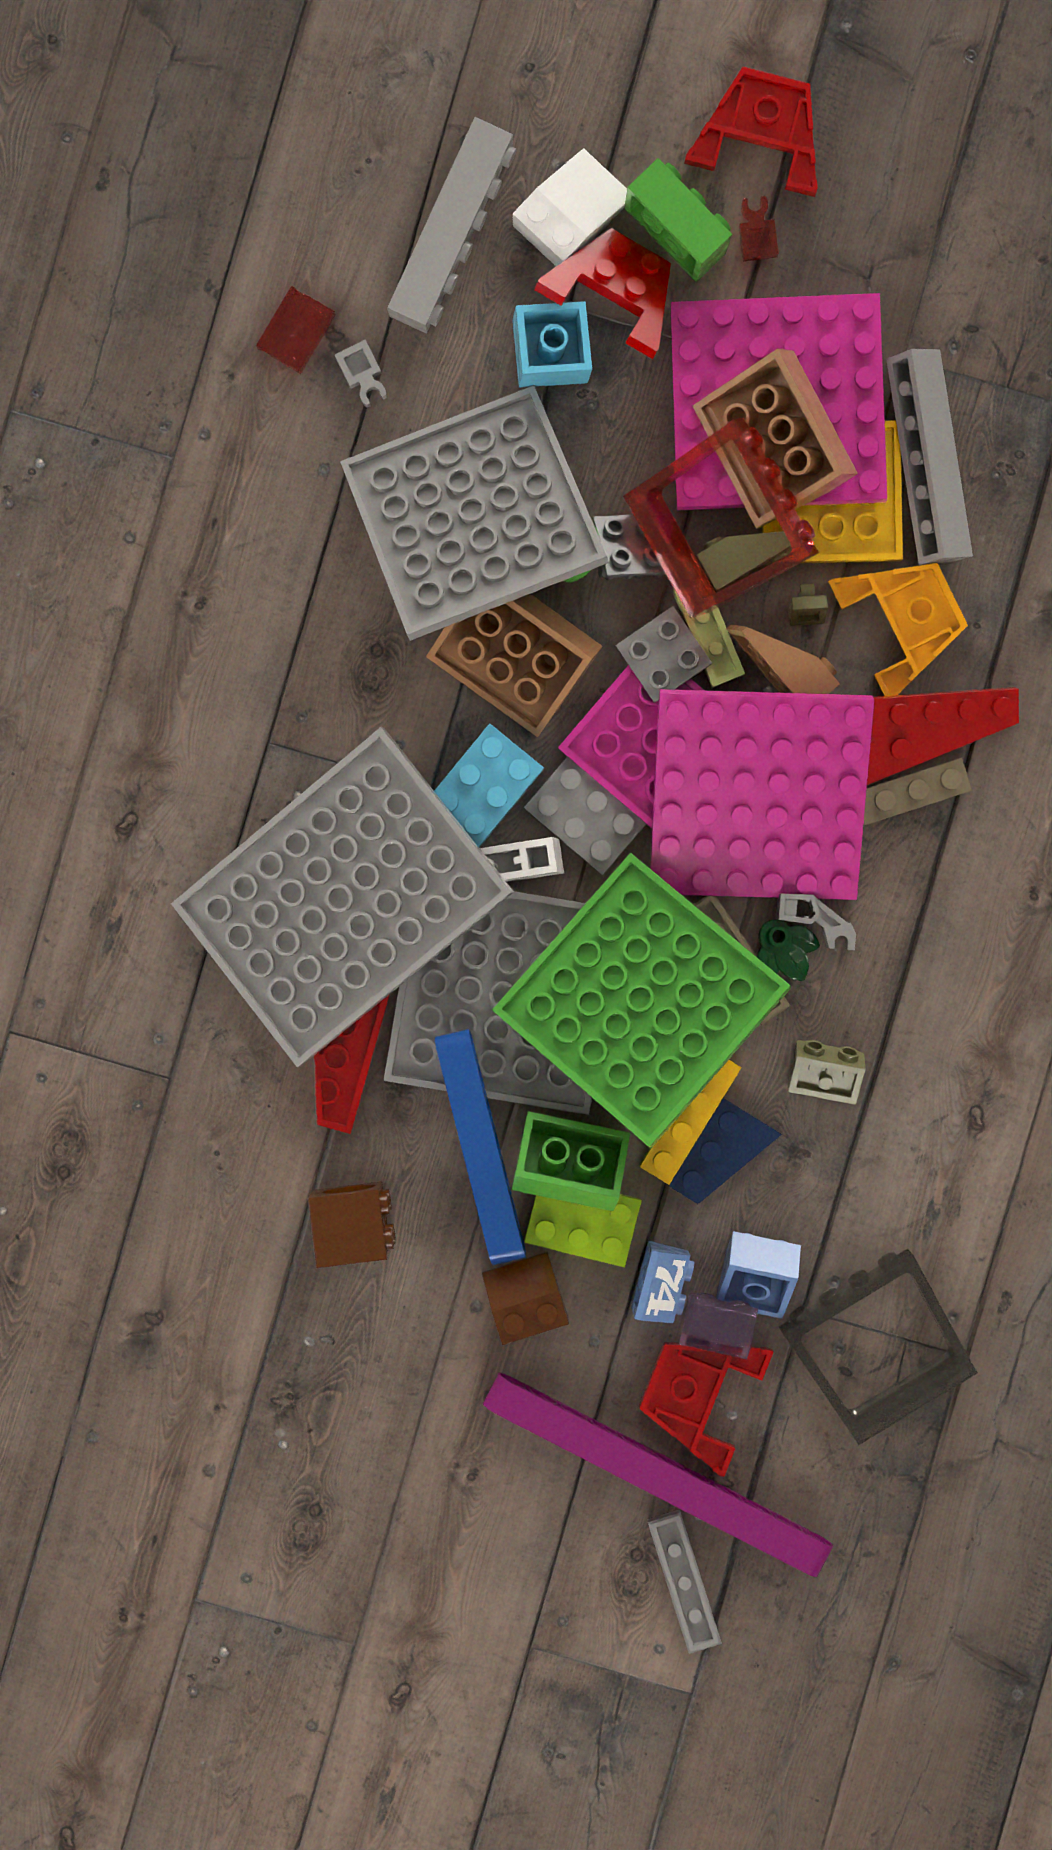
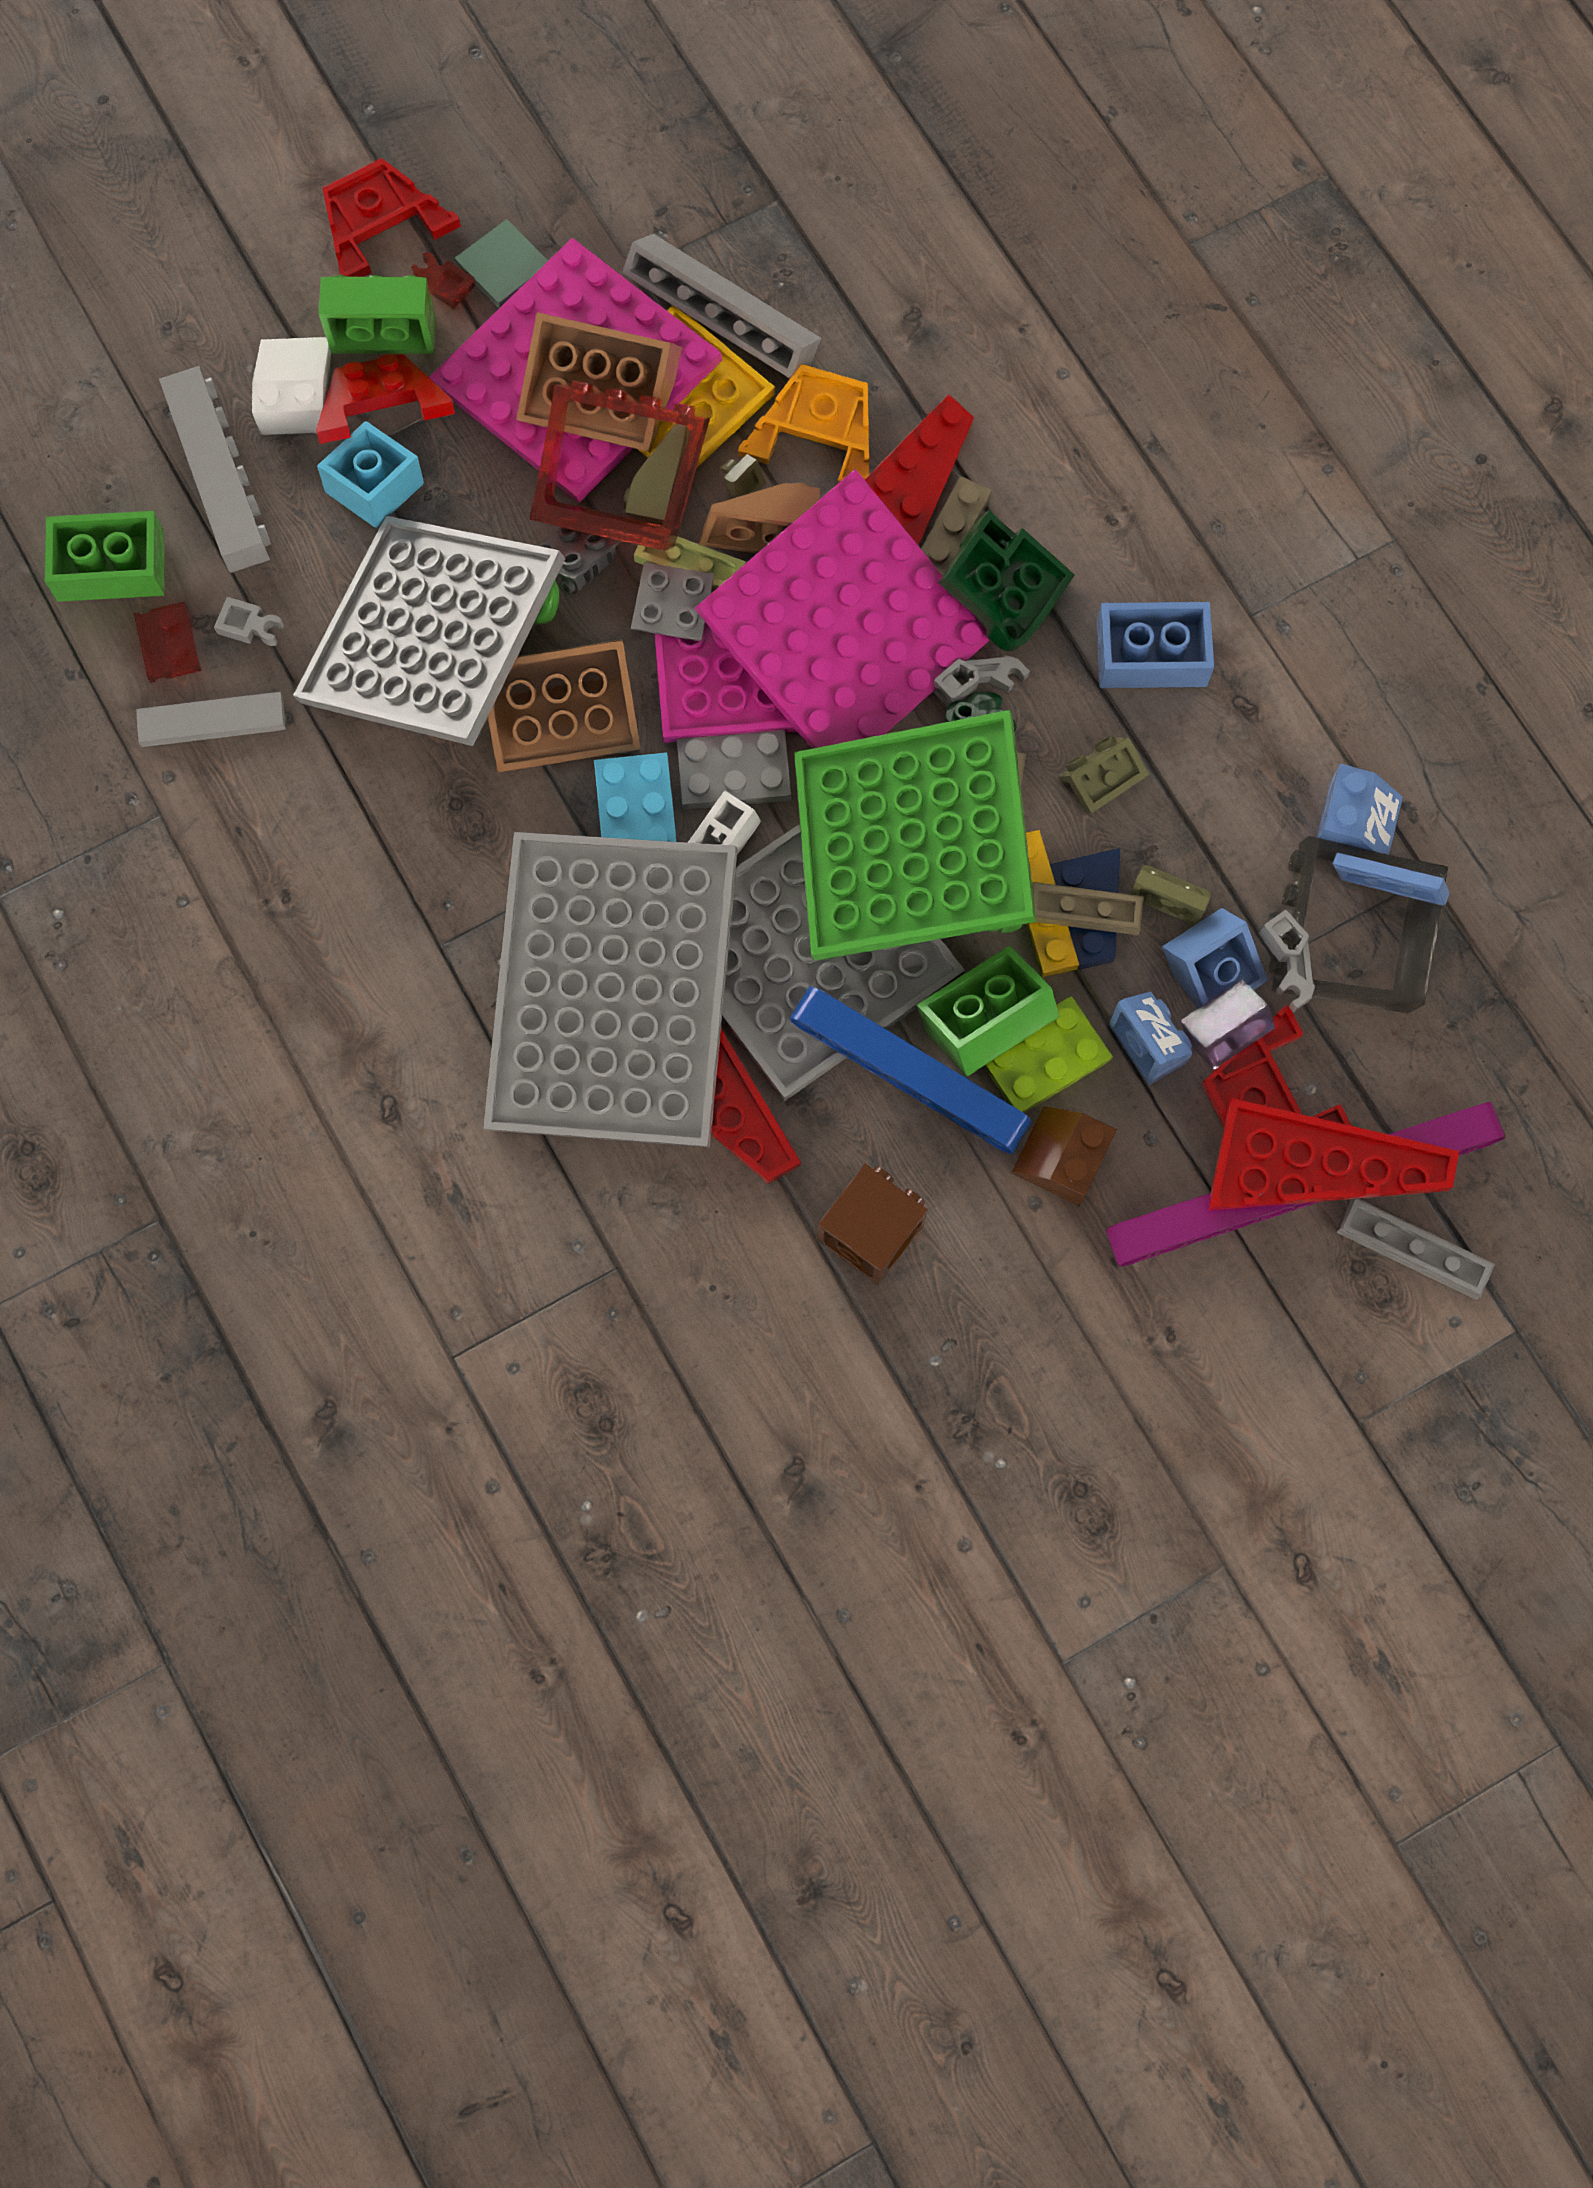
camera: 50 degrees left, 15 degrees down
none -> bright green brick [45,511,165,602]
none -> light grey tile [136,692,286,747]
none -> sand green tile [455,219,548,309]
none -> dark green slope [938,510,1075,652]
none -> dark tan tile [1032,882,1144,935]
none -> medium blue brick [1096,602,1214,688]
none -> olive bracket [1130,865,1211,925]
none -> red wing [1207,1098,1459,1211]
none -> light grey piece [1259,910,1315,1013]
none -> medium blue slope [1314,764,1403,864]
none -> medium blue tile [1333,852,1450,906]

